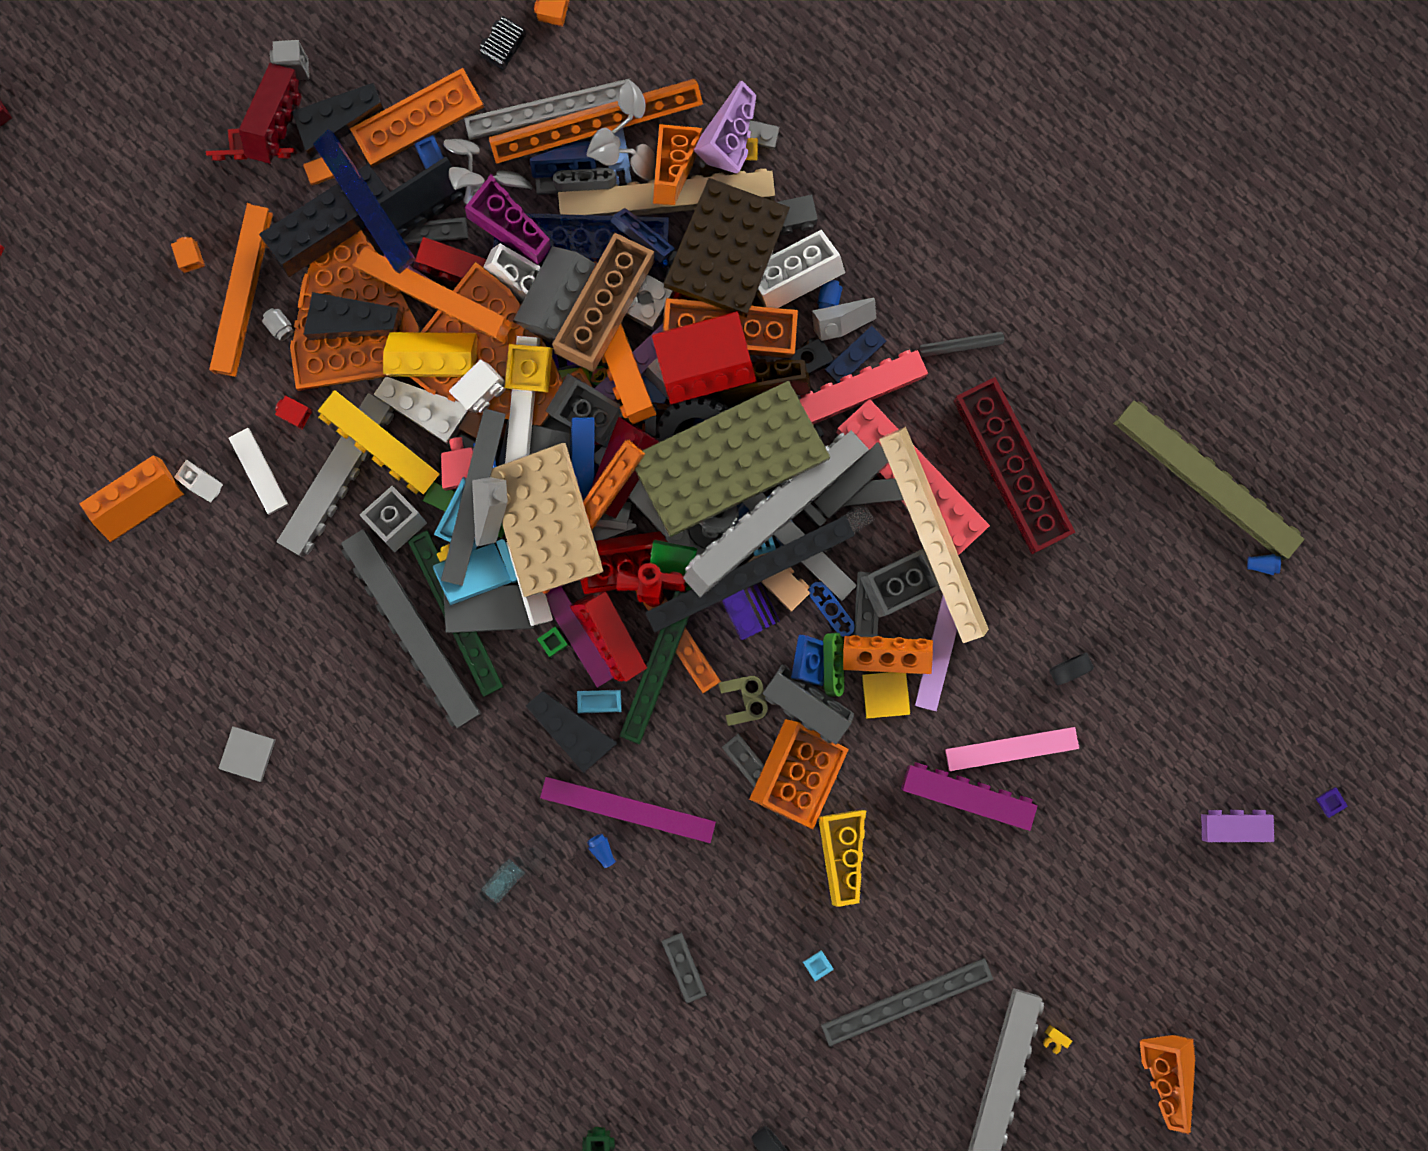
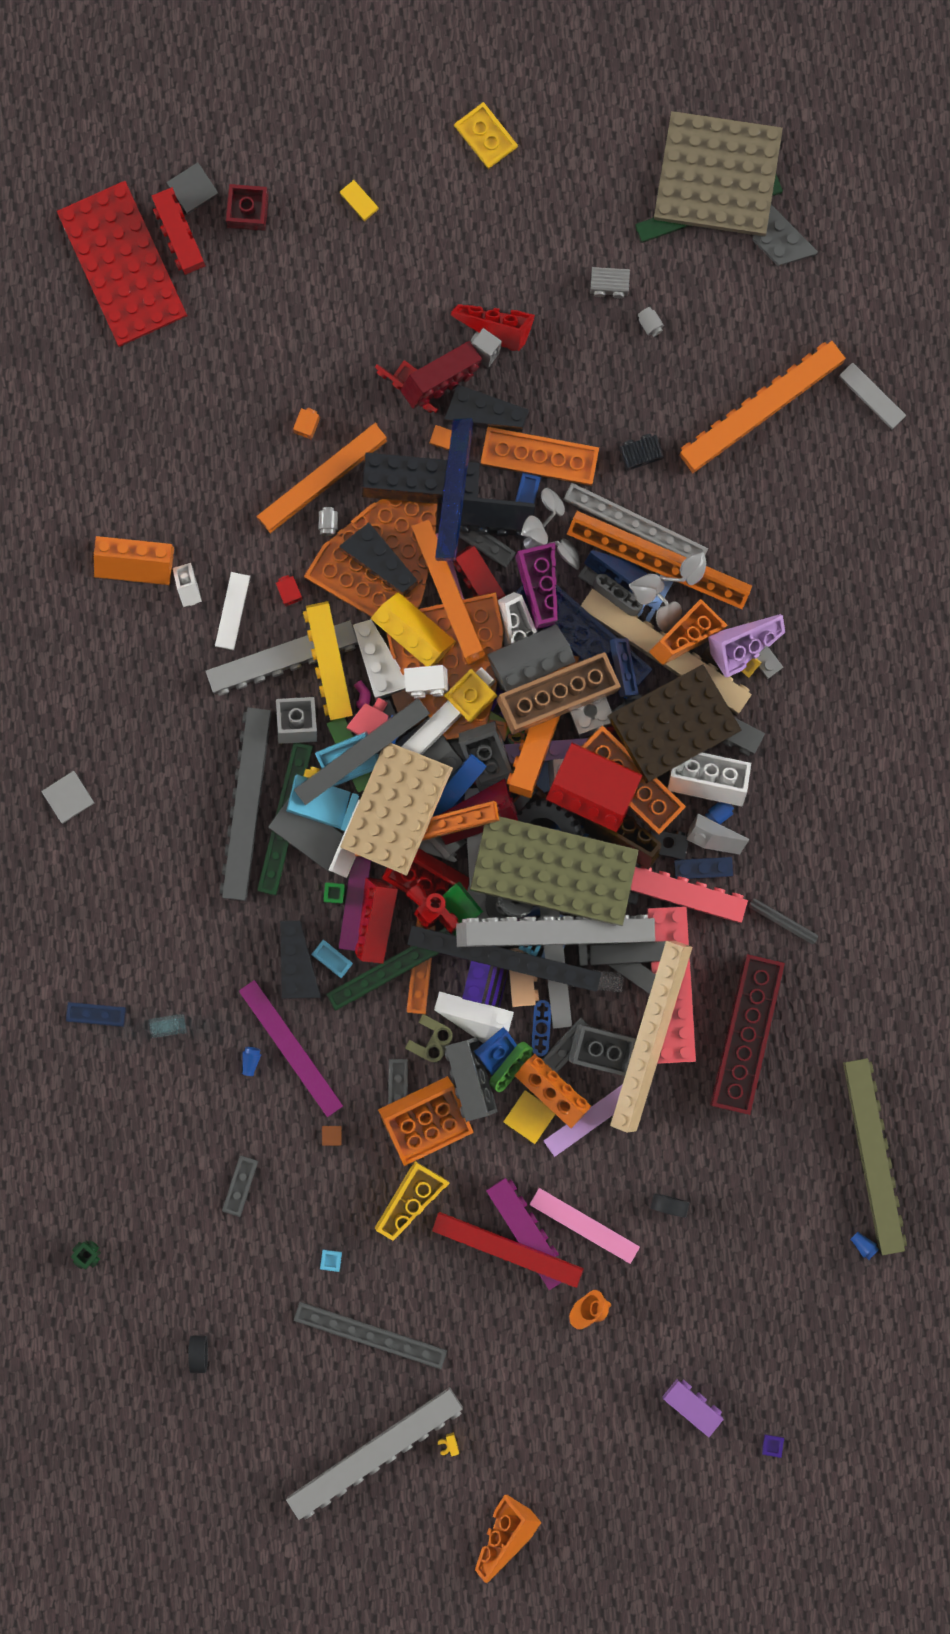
camera: 40 degrees right, 0 degrees up
light grey slope [472,477,507,546] -> none
none -> dark blue tile [66,1002,126,1027]
none -> dark orange tile [322,1126,342,1146]
none -> yellow tile [340,180,379,221]
none -> dark pink arm [354,680,371,709]
none -> red tile [432,1212,584,1288]
none -> white wedge [434,991,514,1043]
none -> red wedge [451,304,535,351]
none -> orange piece [569,1290,611,1329]

